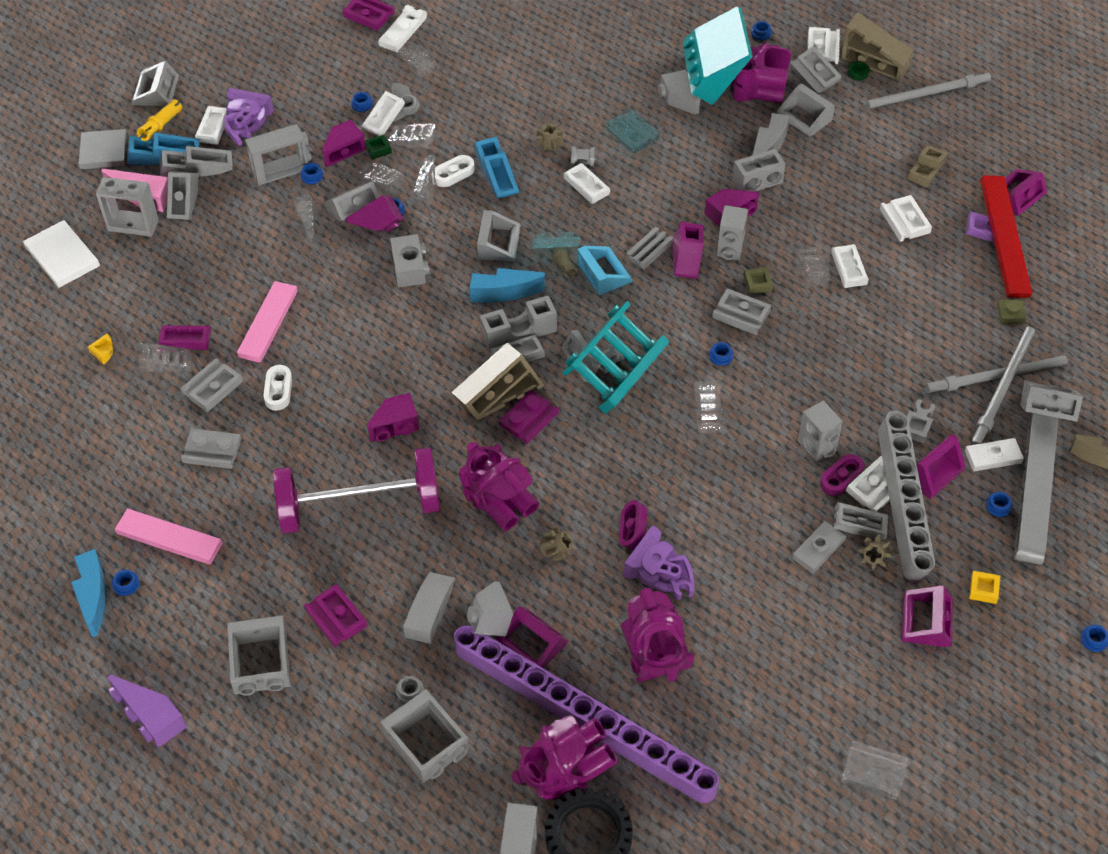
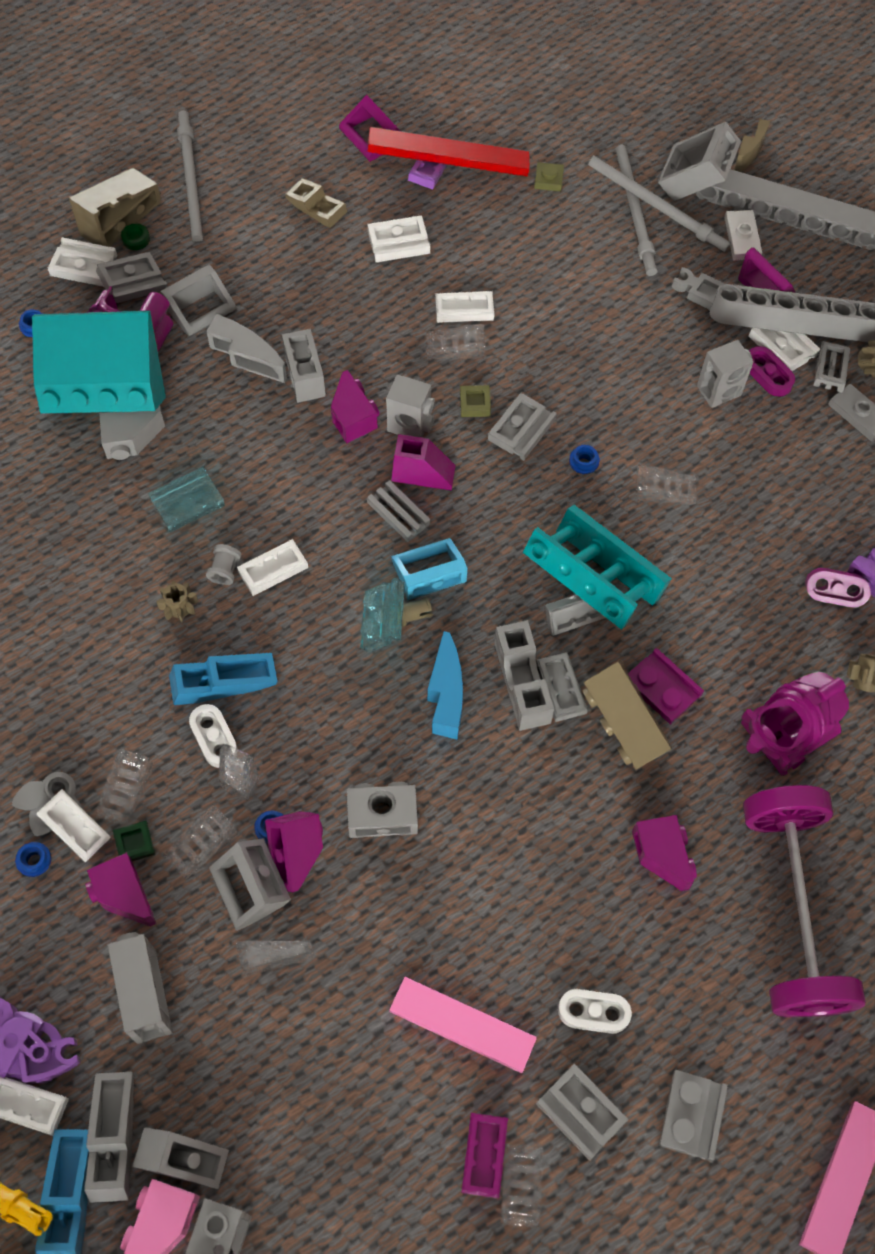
camera: 85 degrees left, 10 degrees up
blue plate [300,163,323,184] -> none
light grey tile [477,210,521,262] -> none
blue plate [986,492,1013,517] -> none

